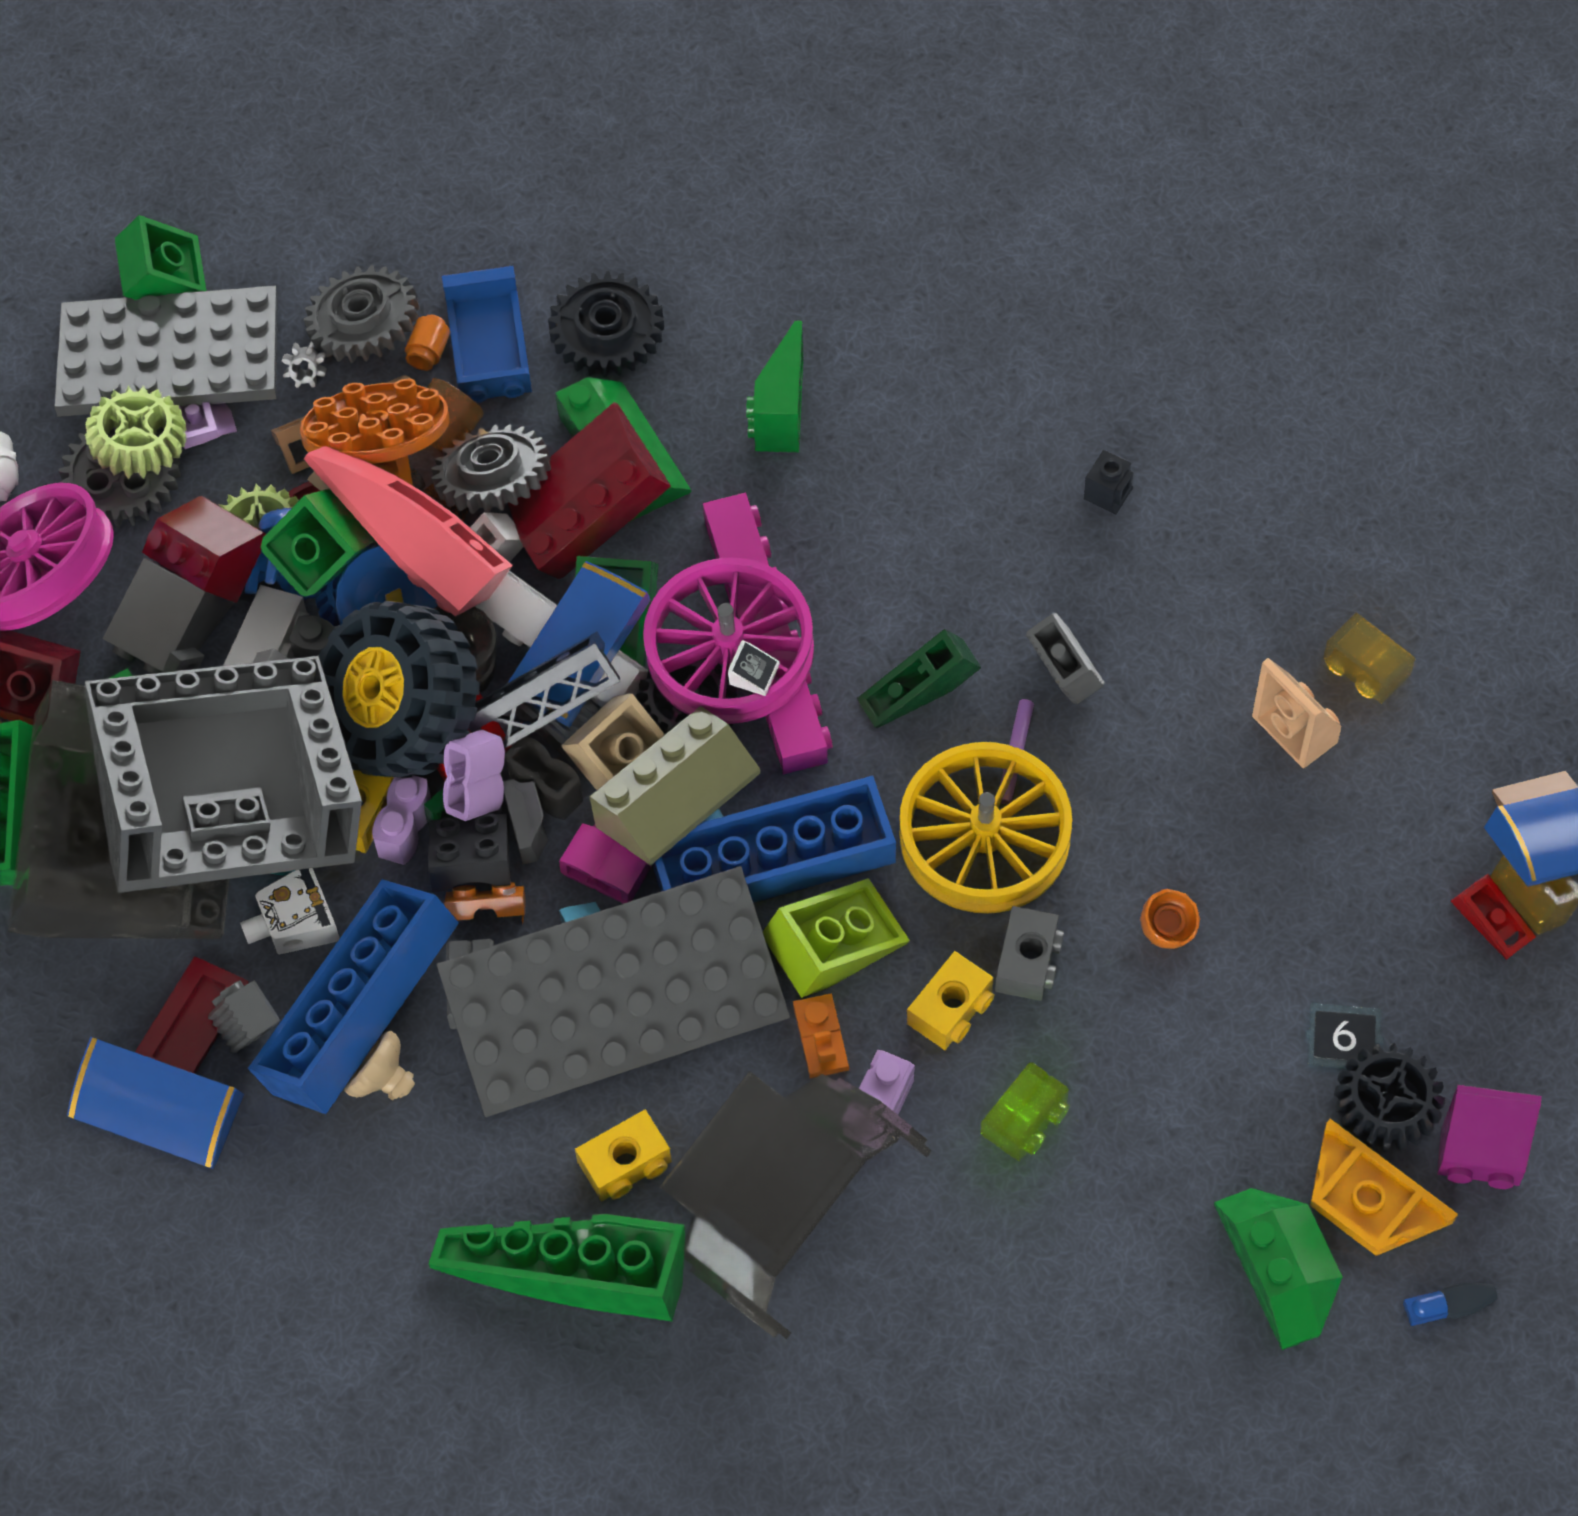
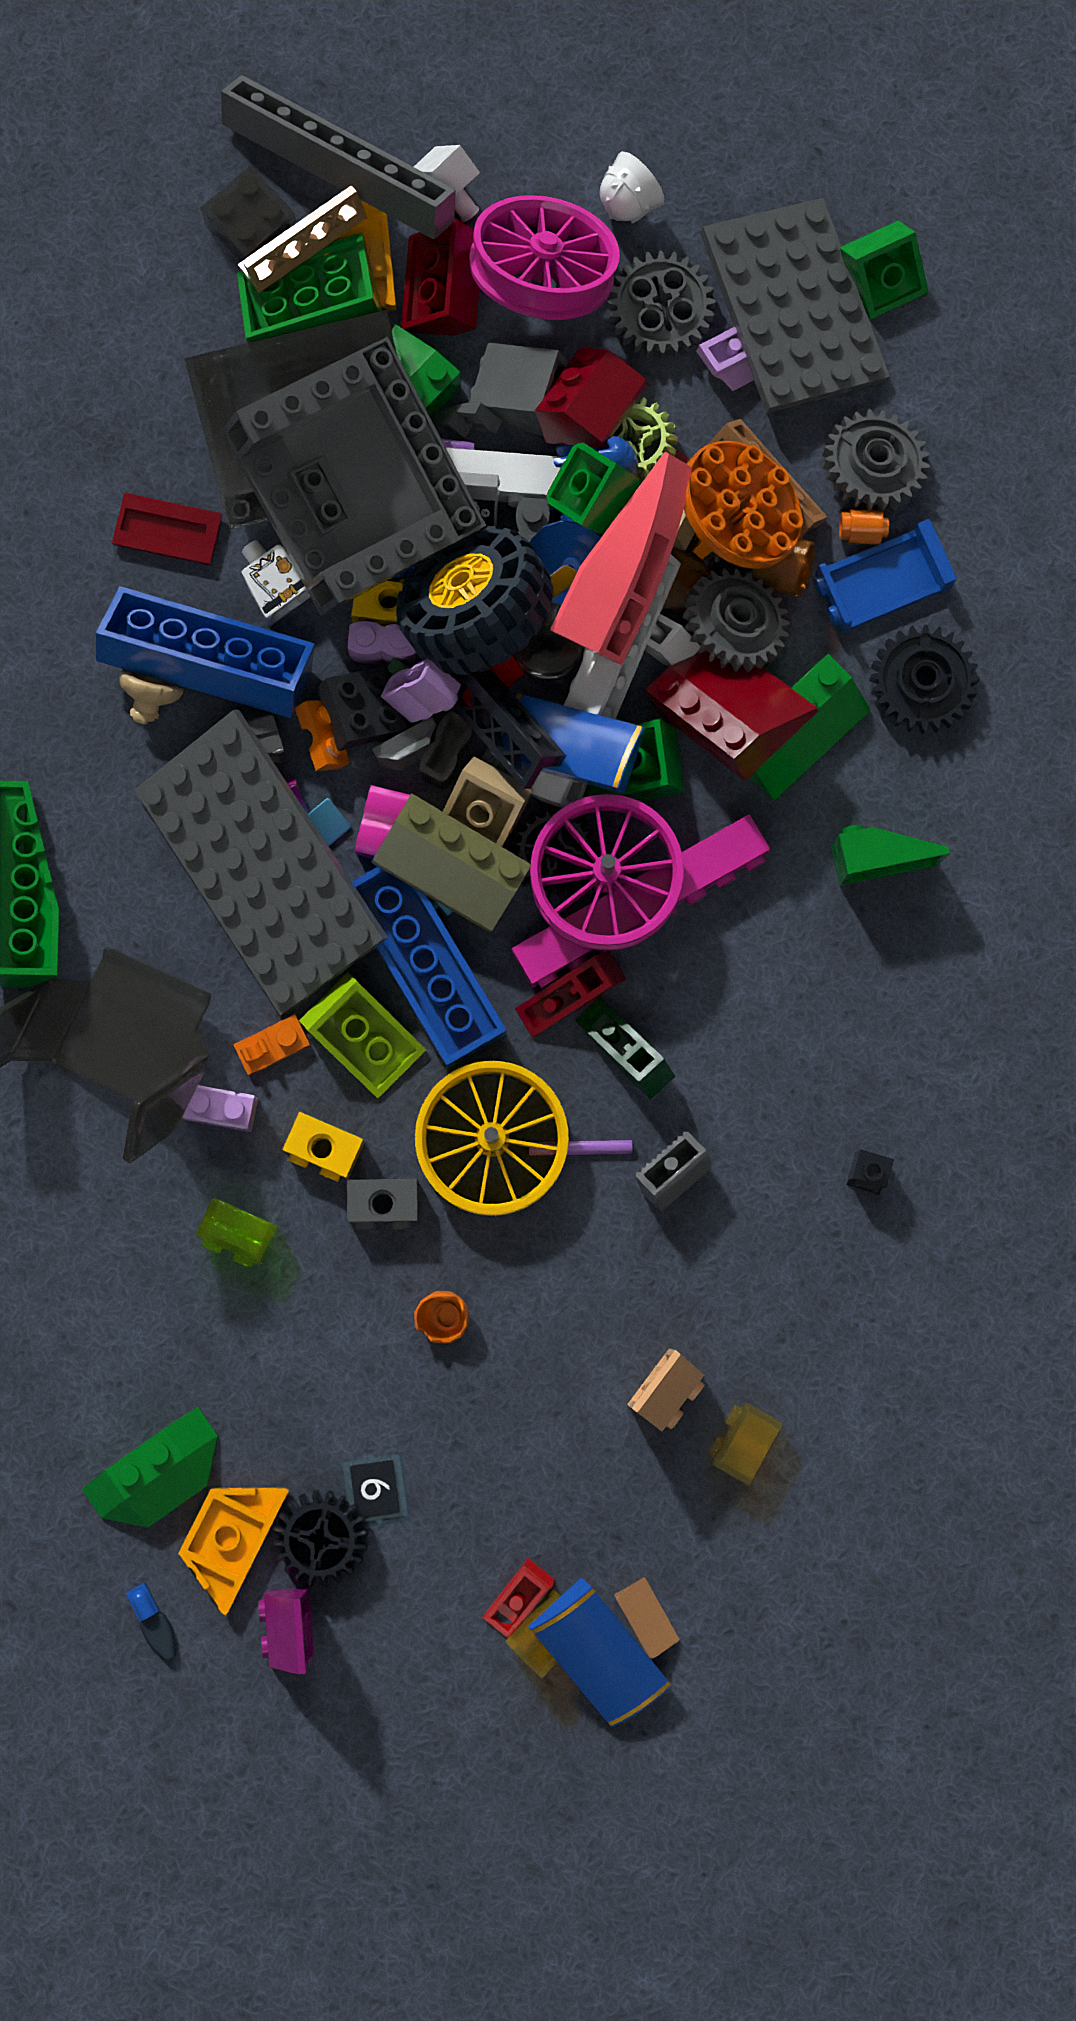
camera: 70 degrees right, 20 degrees up
blue slope [67,1037,244,1169] -> none
yellowish green gear [85,386,186,479] -> none
dark grey brick [208,980,281,1054] -> none
light grey gear [282,342,327,388] -> none
yellow brick [575,1109,672,1202] -> none
slope [728,640,780,696] -> none
none -> dark red slope [515,951,627,1038]

